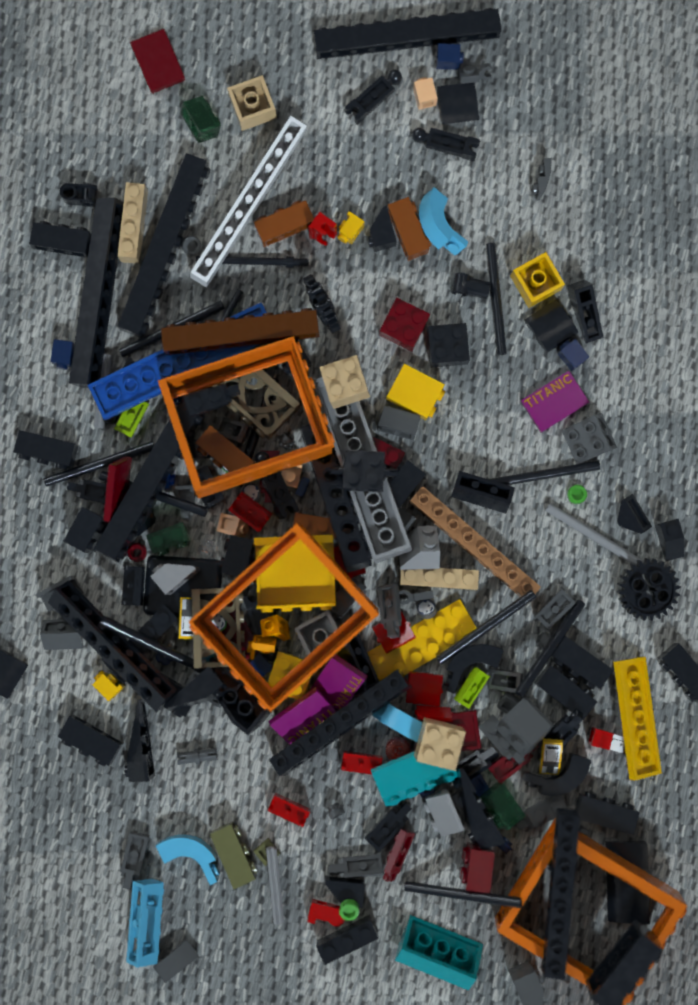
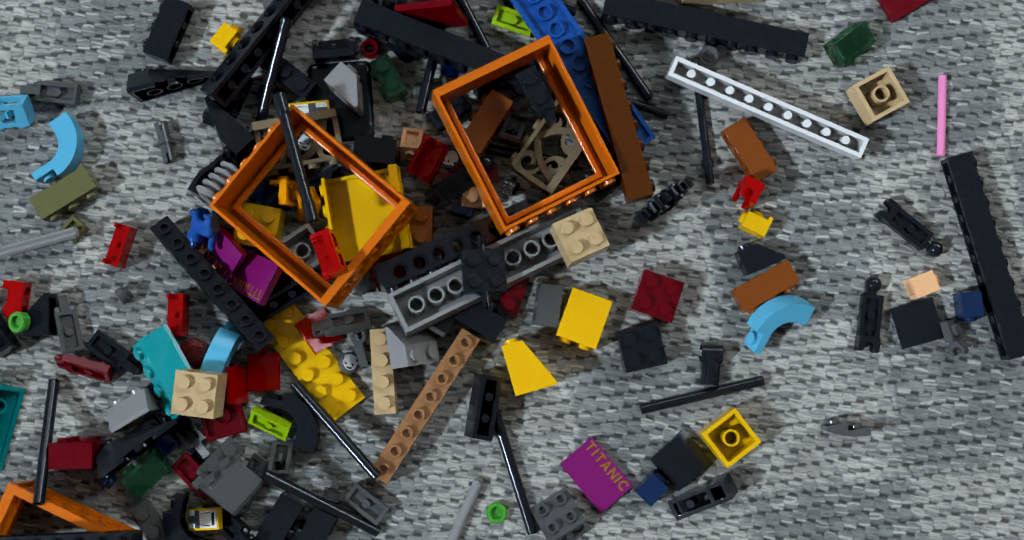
camera: 85 degrees right, 0 degrees up
none -> blue animal [186,207,220,251]
none -> light grey piece [196,161,238,204]
none -> black piece [272,92,319,223]
none -> red hinge [309,227,348,281]
none -> yellow slope [501,337,557,396]
none -> bright pink bar [936,75,947,157]

